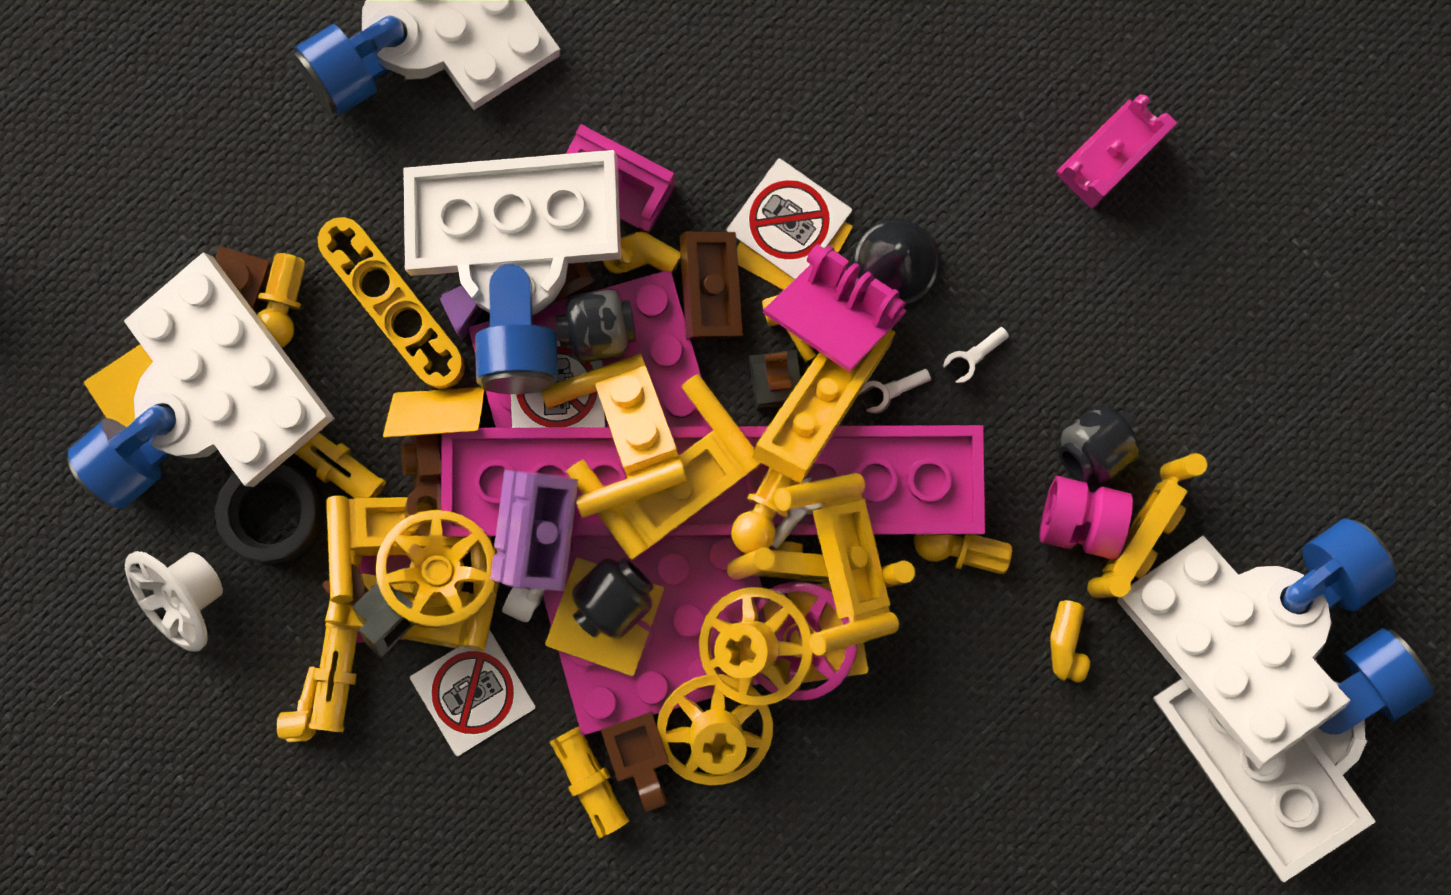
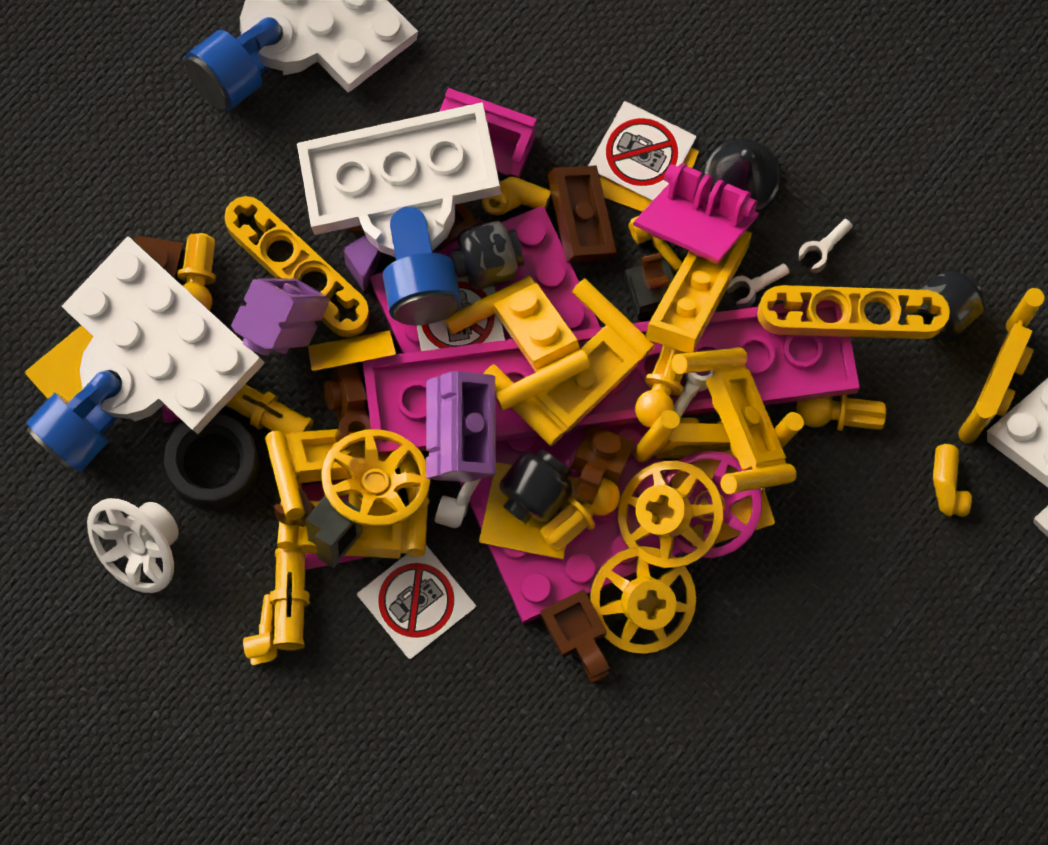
camera: 10 degrees left, 10 degrees down
yellow pin [549,726,630,838] -> none
dark pink wheel [1040,476,1133,560] -> none
dark pink hinge [1055,95,1177,209] -> none
none -> medium lavender brick [231,278,330,355]
none -> yellow axle [540,478,620,551]
none -> reddish brown plate [571,426,635,505]
none -> yellow beam [757,285,950,339]

